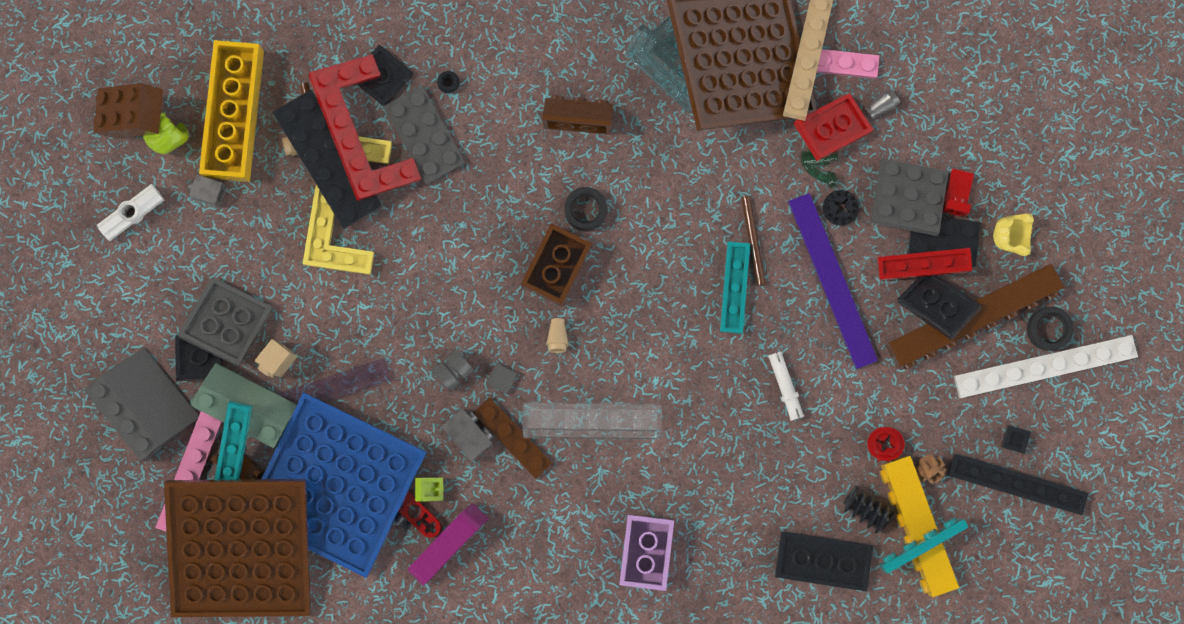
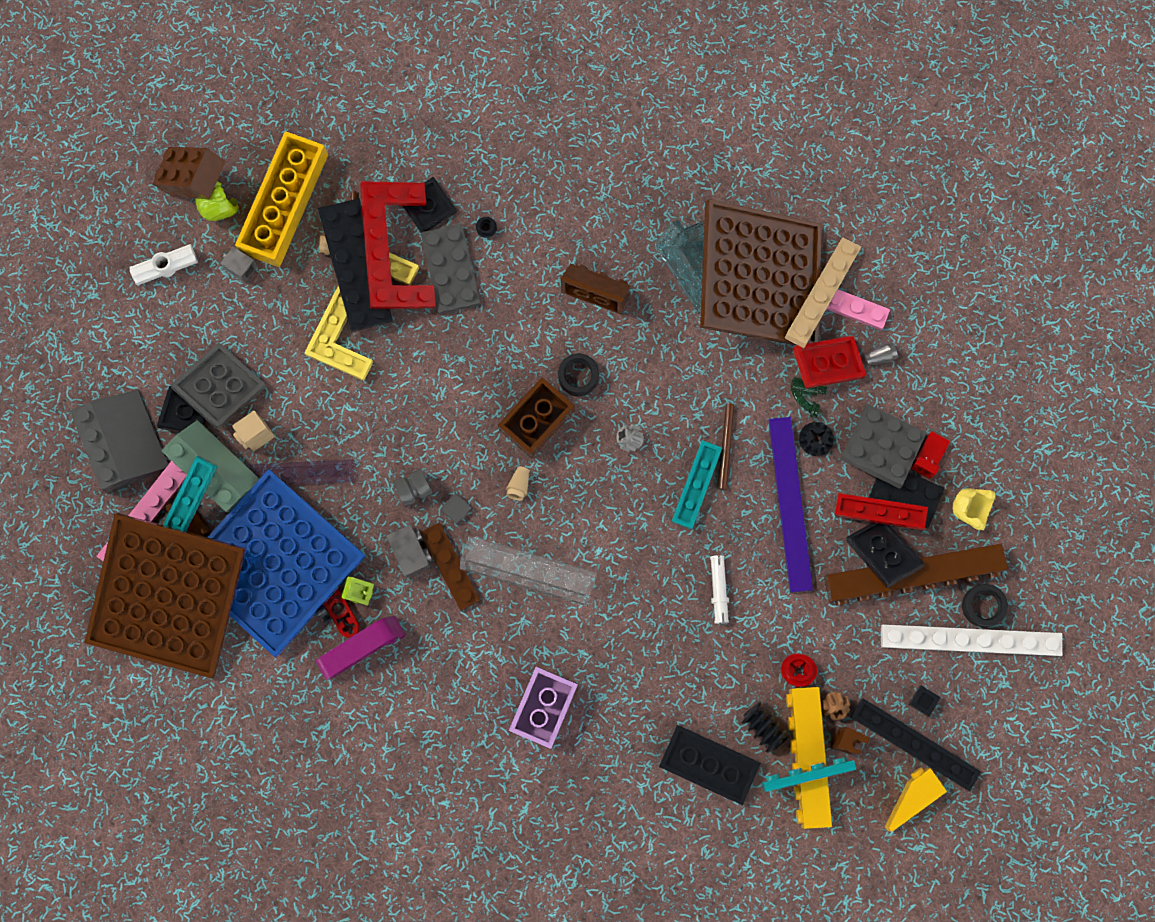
camera: 15 degrees right, 5 degrees down
none -> light grey gear [616,424,644,452]
none -> reddish brown hinge [830,727,870,754]
none -> yellow slope [885,767,947,832]

